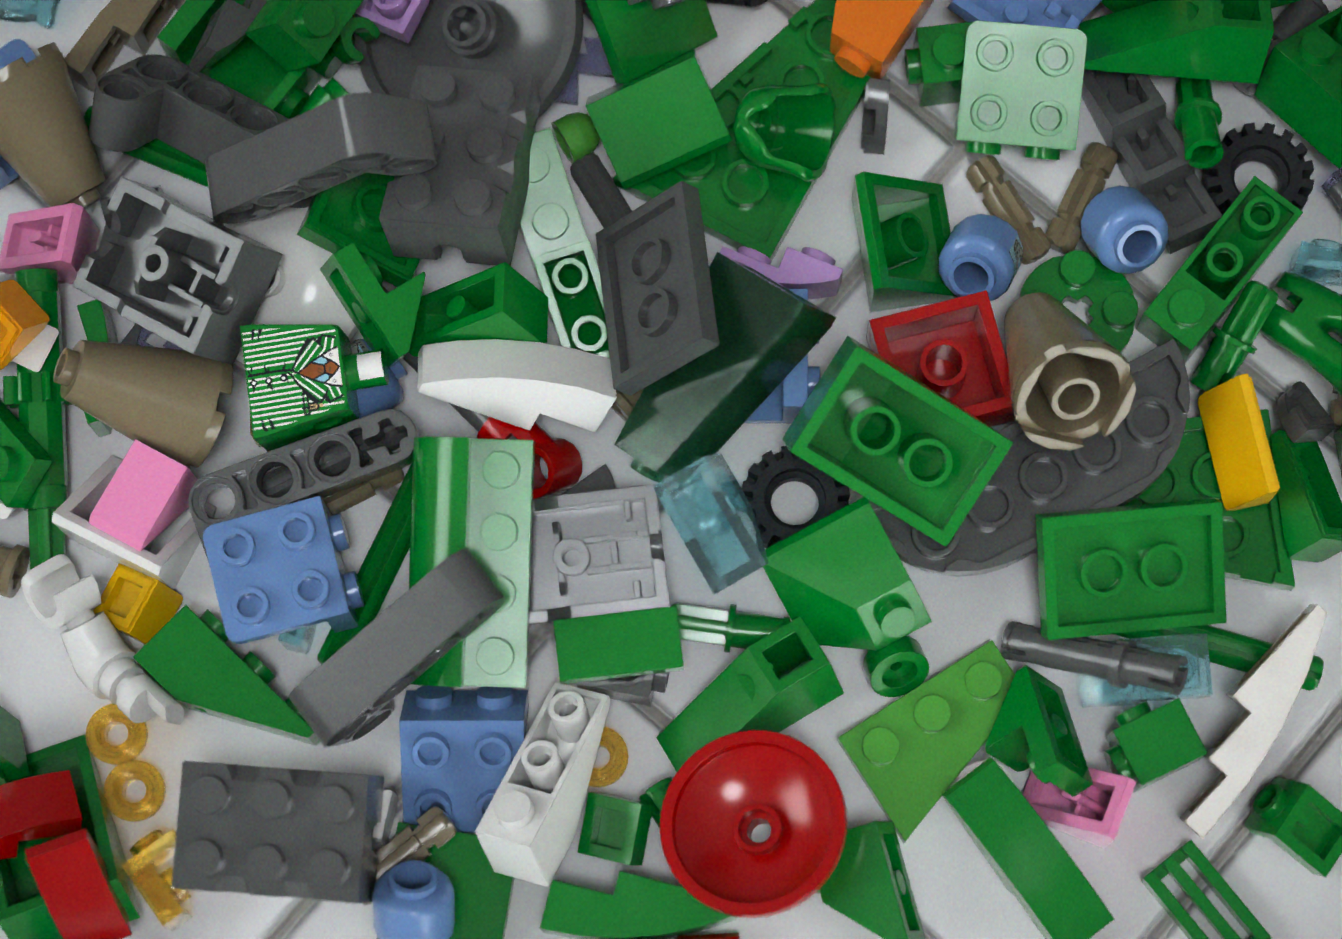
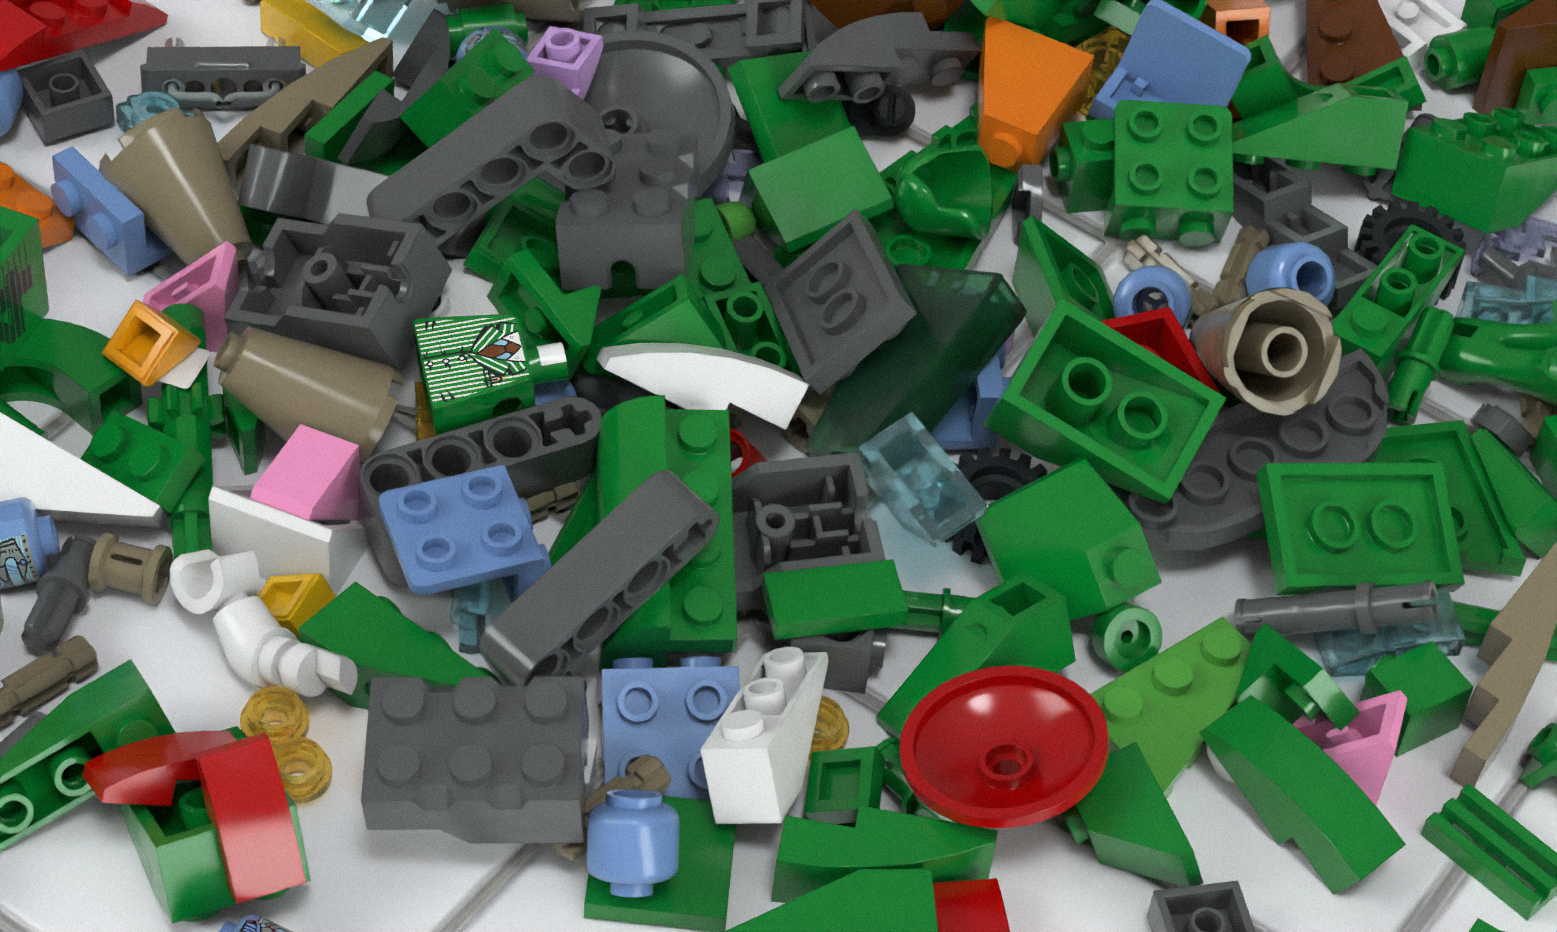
camera: 15 degrees left, 30 degrees down
clear yellow bracket [121,829,192,931] -> none
green axle [1174,77,1224,169] -> none
yellow slope [1197,373,1280,511] -> none

